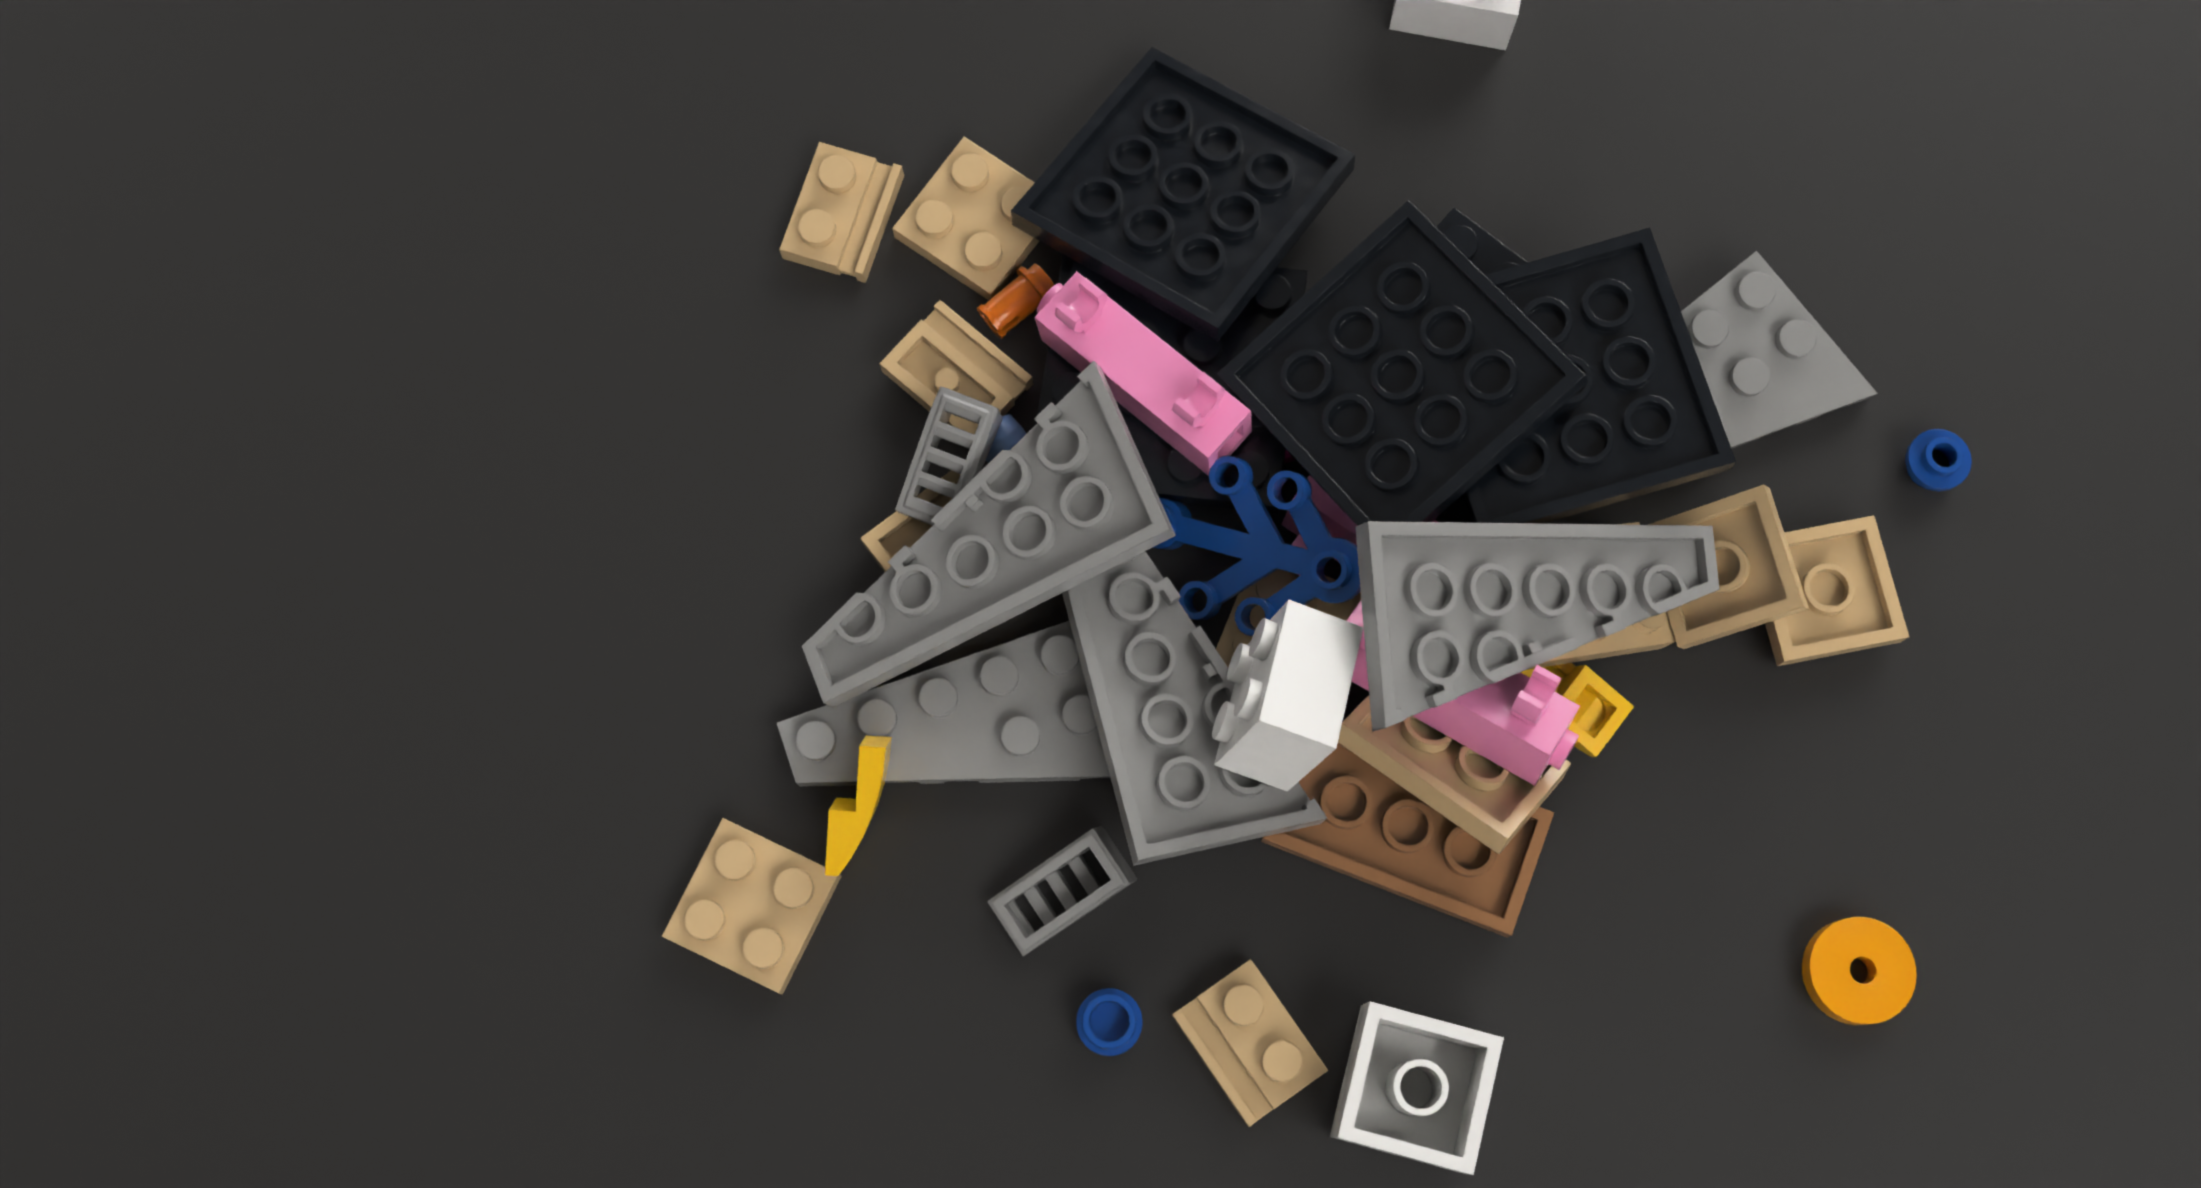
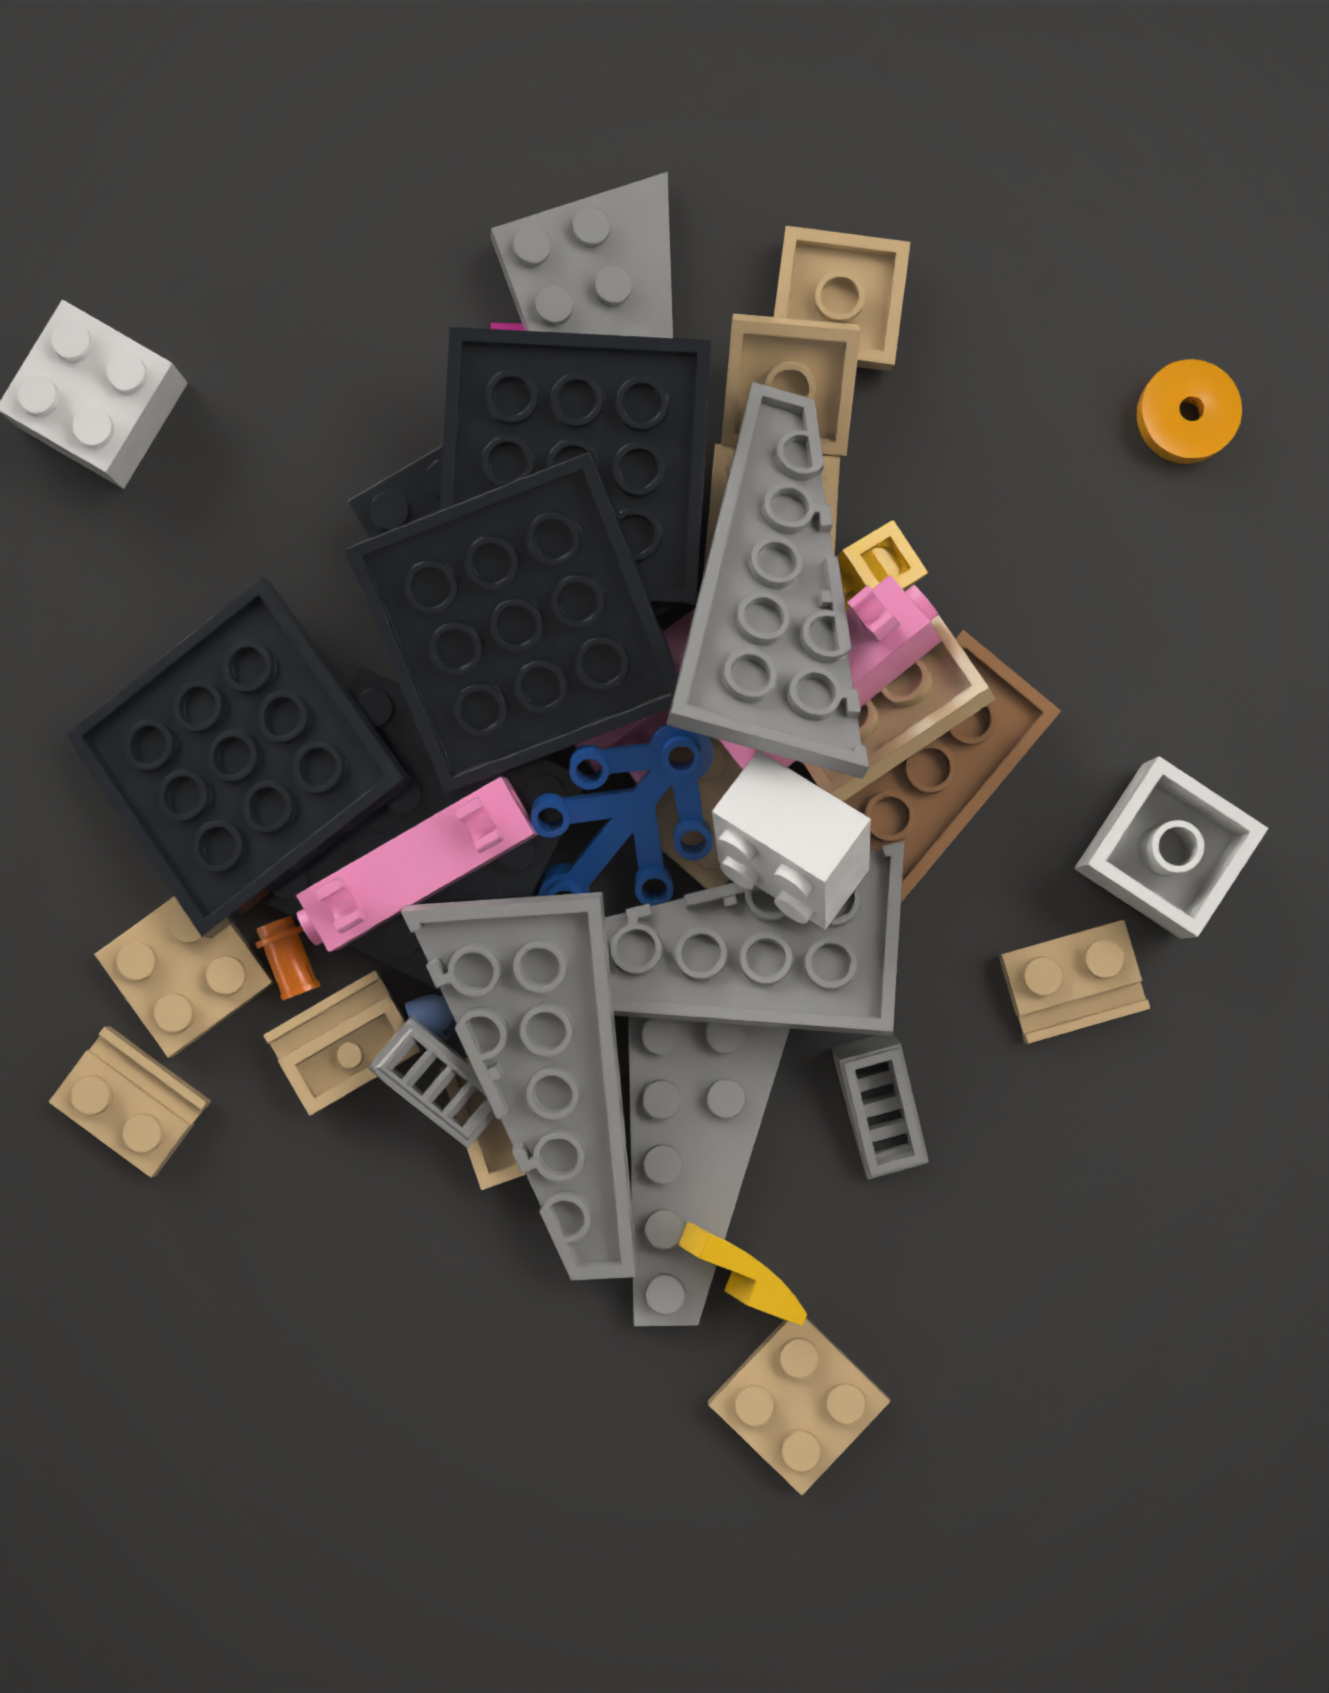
camera: 75 degrees left, 10 degrees up
blue plate [1076,988,1143,1056] -> none
blue plate [1905,429,1972,492] -> none

